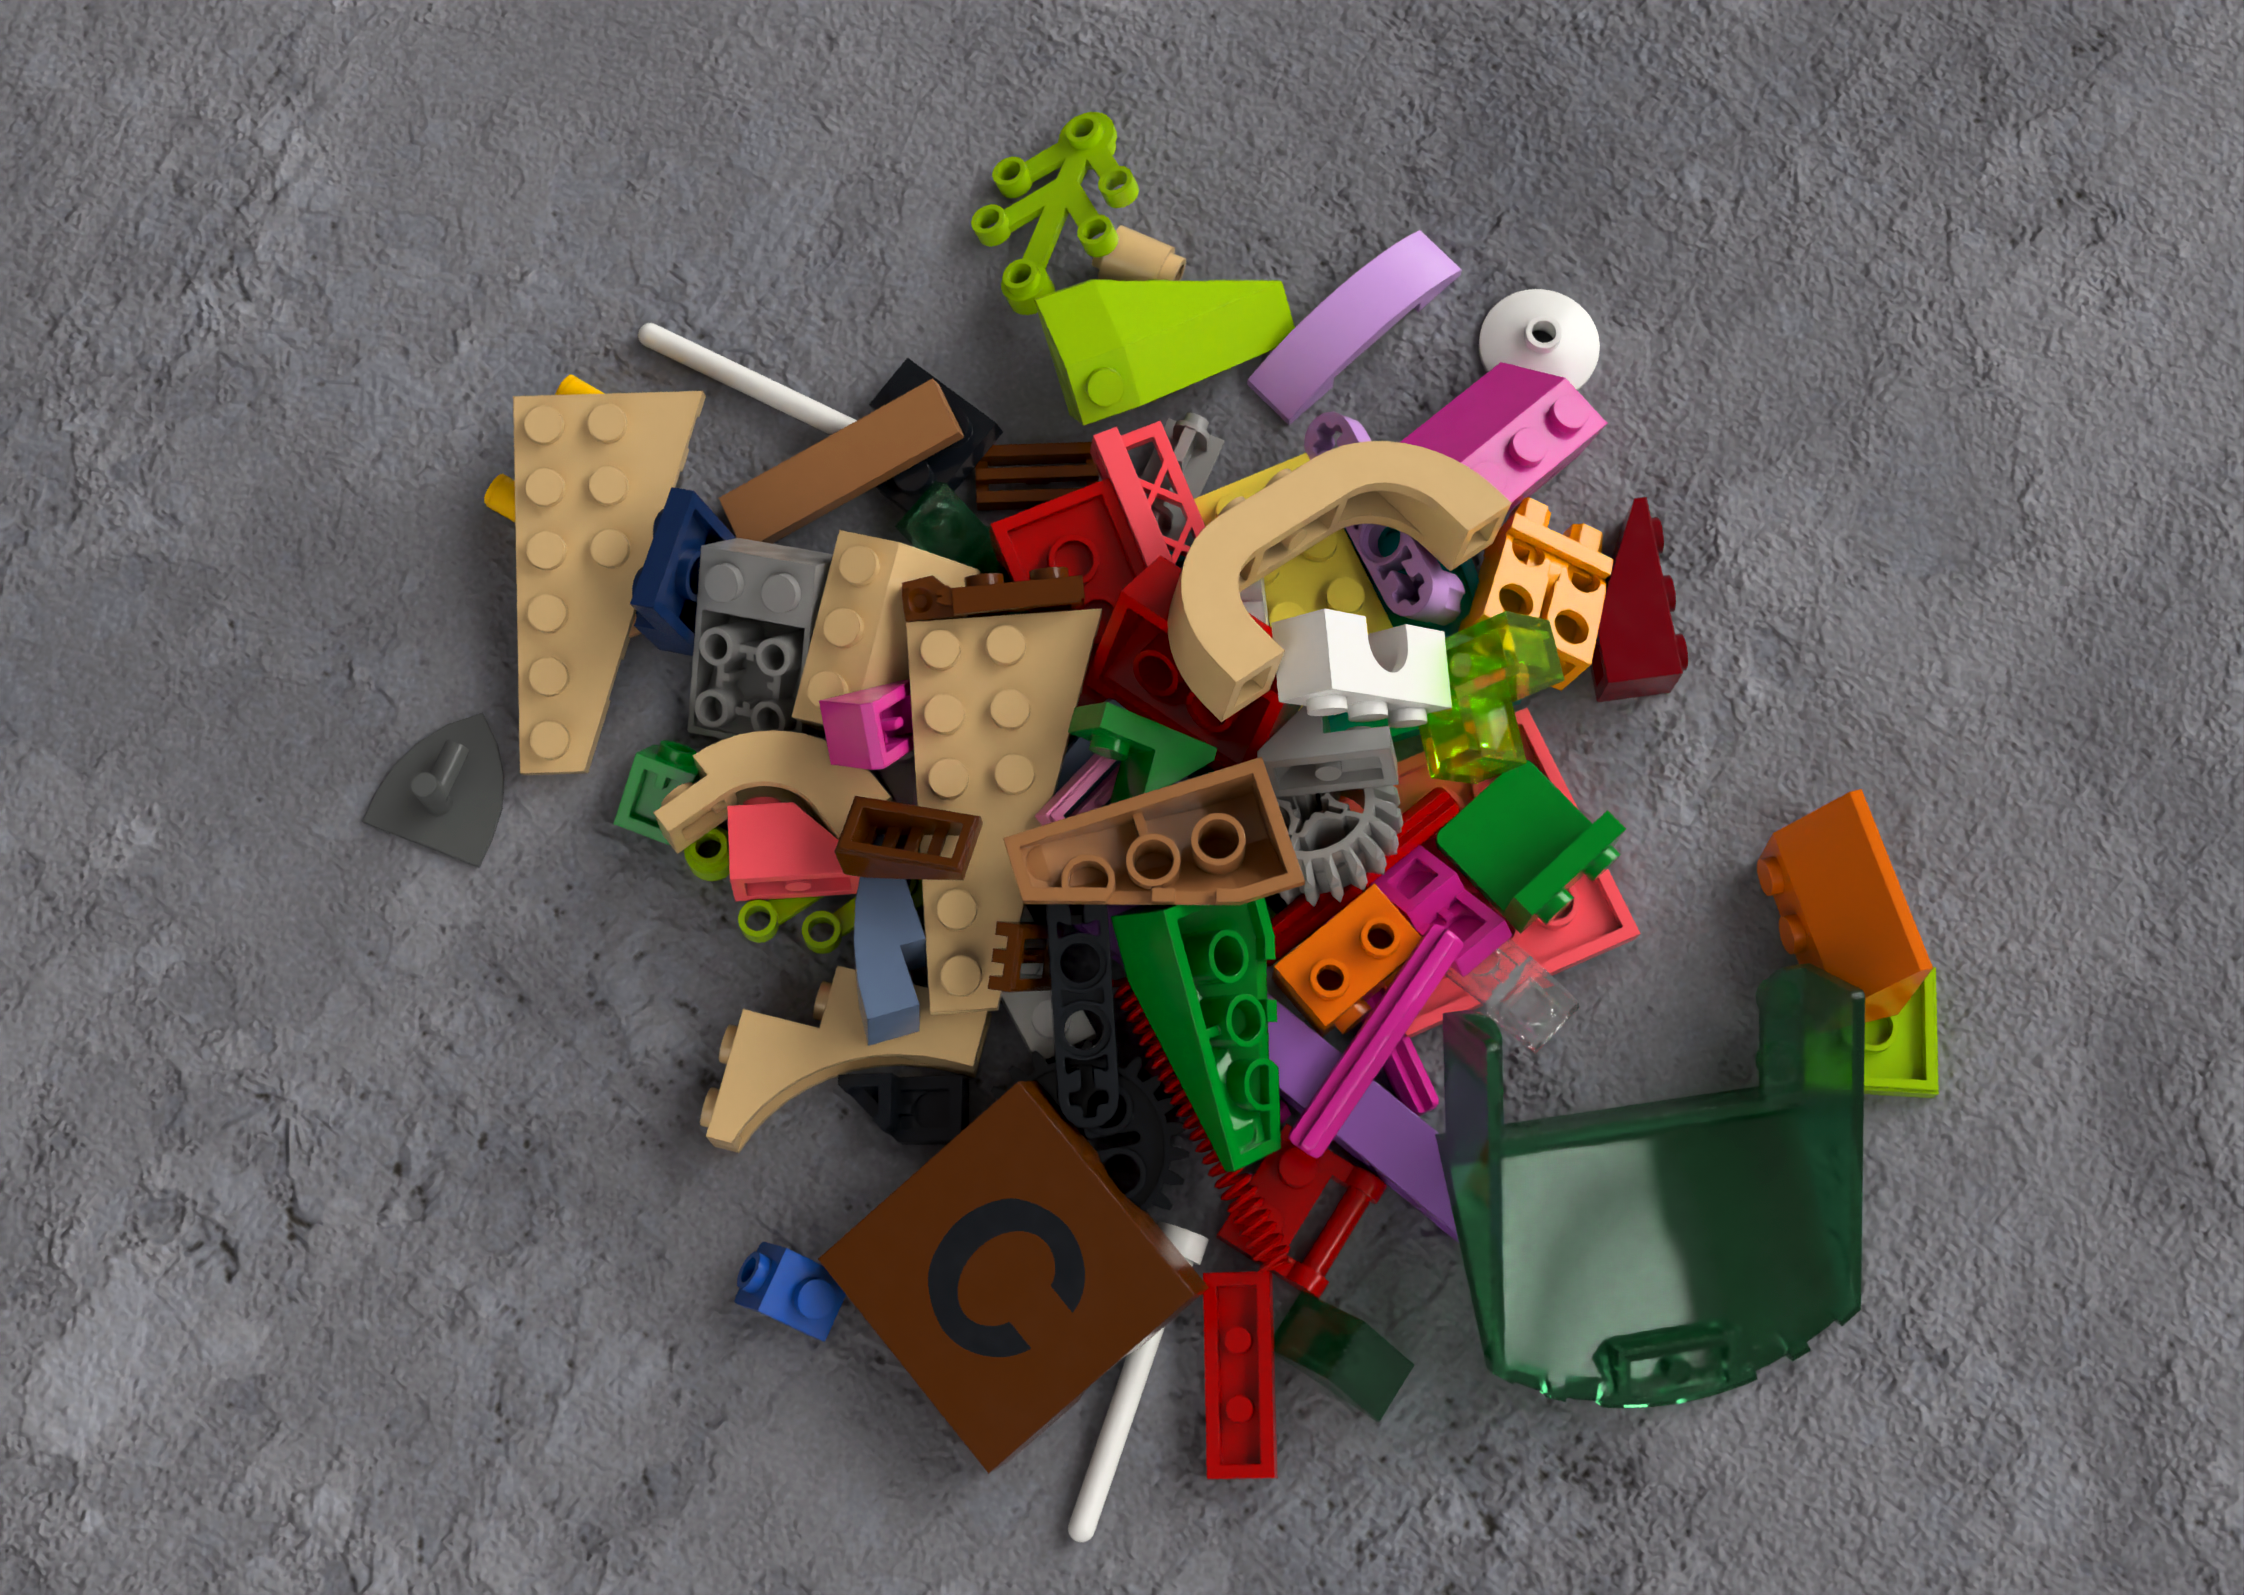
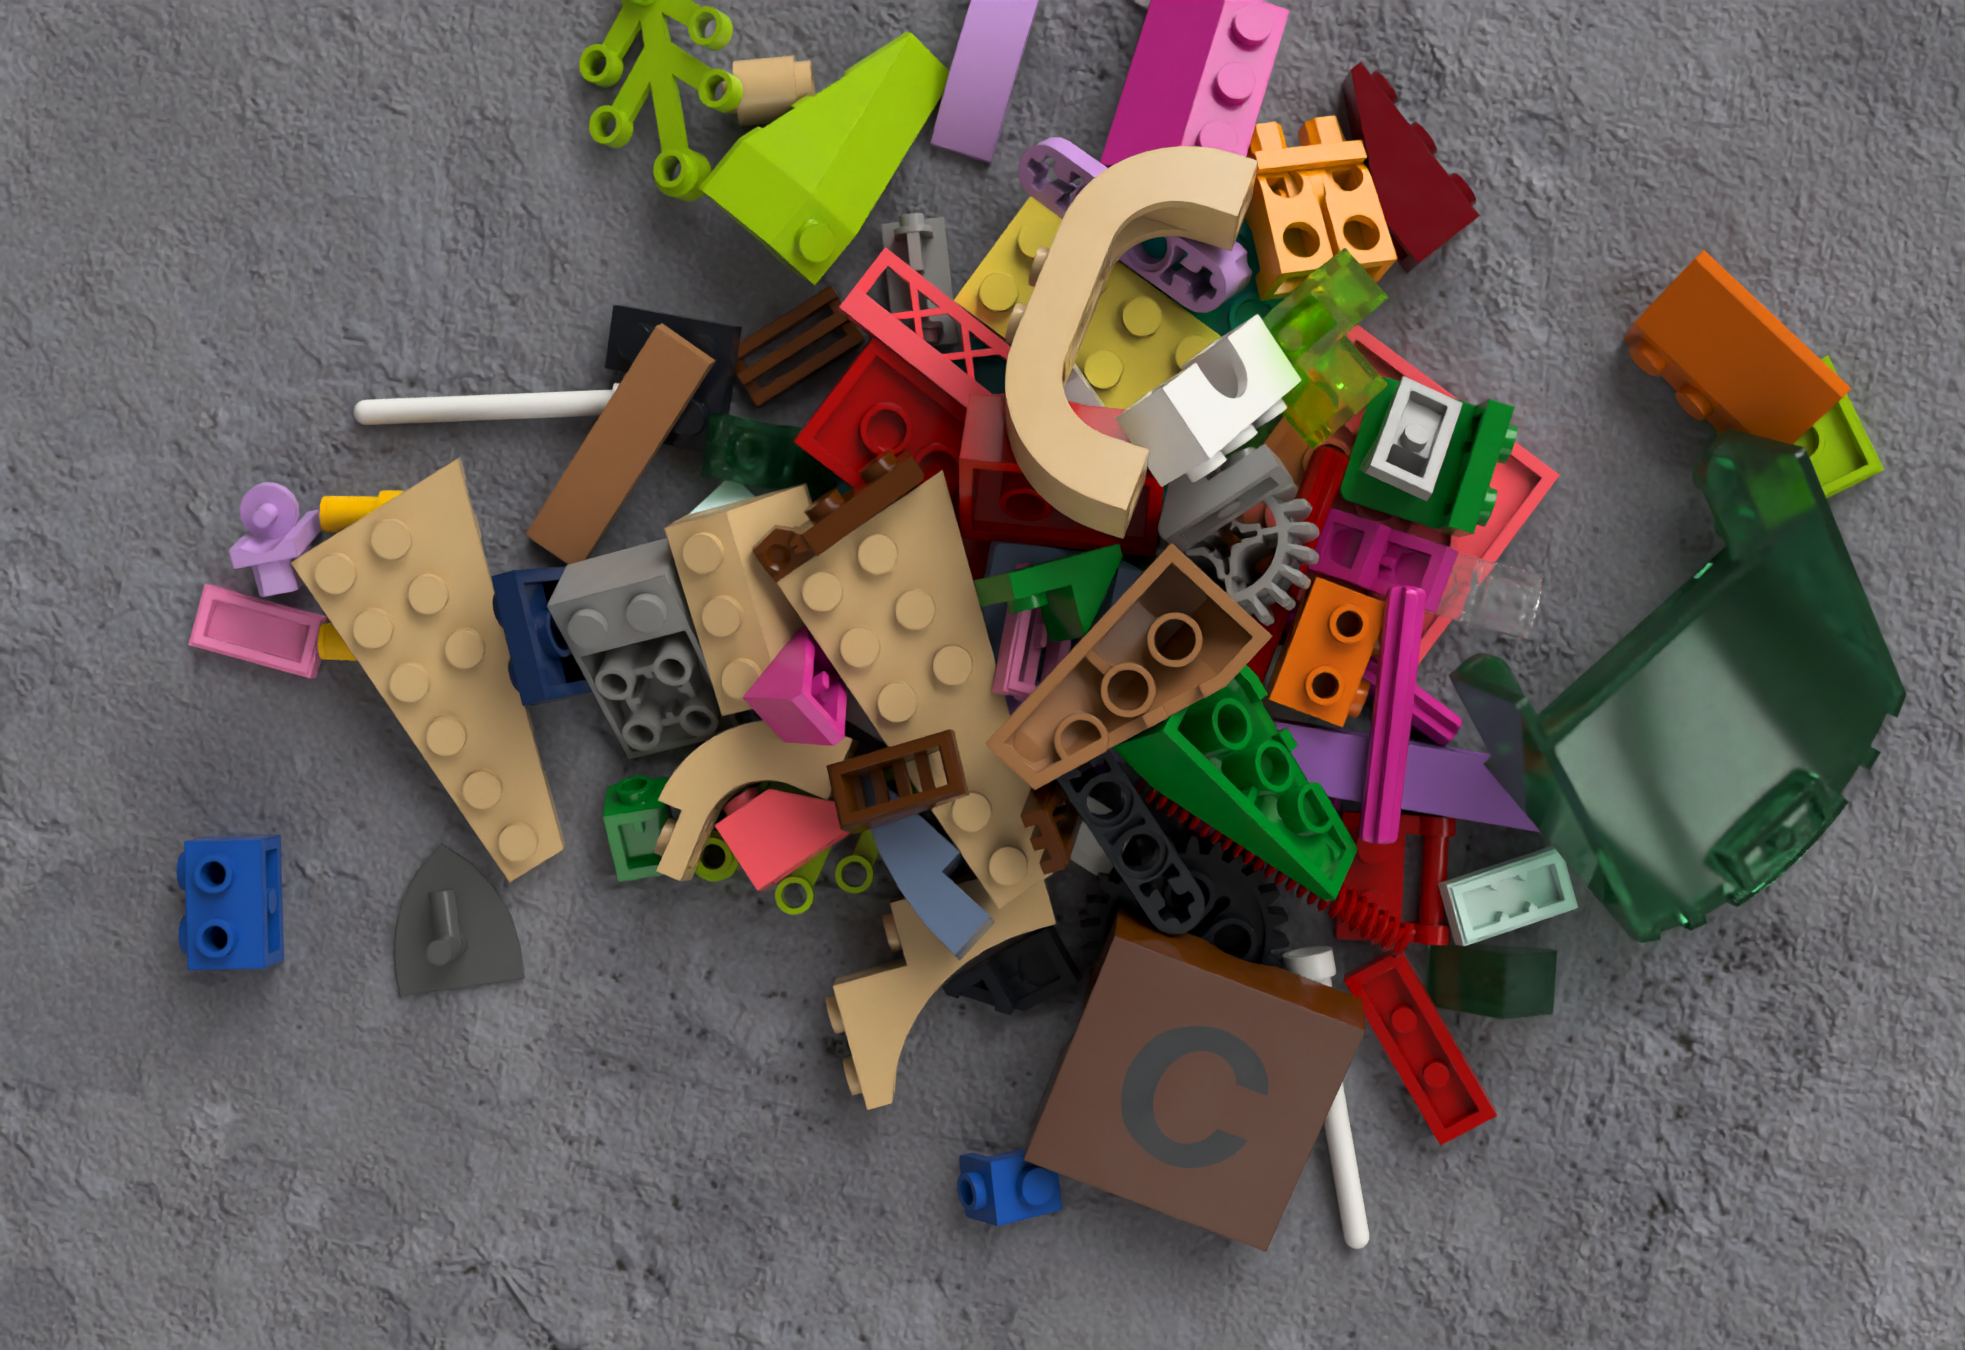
camera: 25 degrees left, 15 degrees up
none -> blue brick [177,835,284,970]
none -> bright pink tile [188,584,331,678]
none -> lavender hips [229,482,322,597]
none -> slope [1359,376,1463,501]
none -> light aqua plate [1438,846,1578,946]

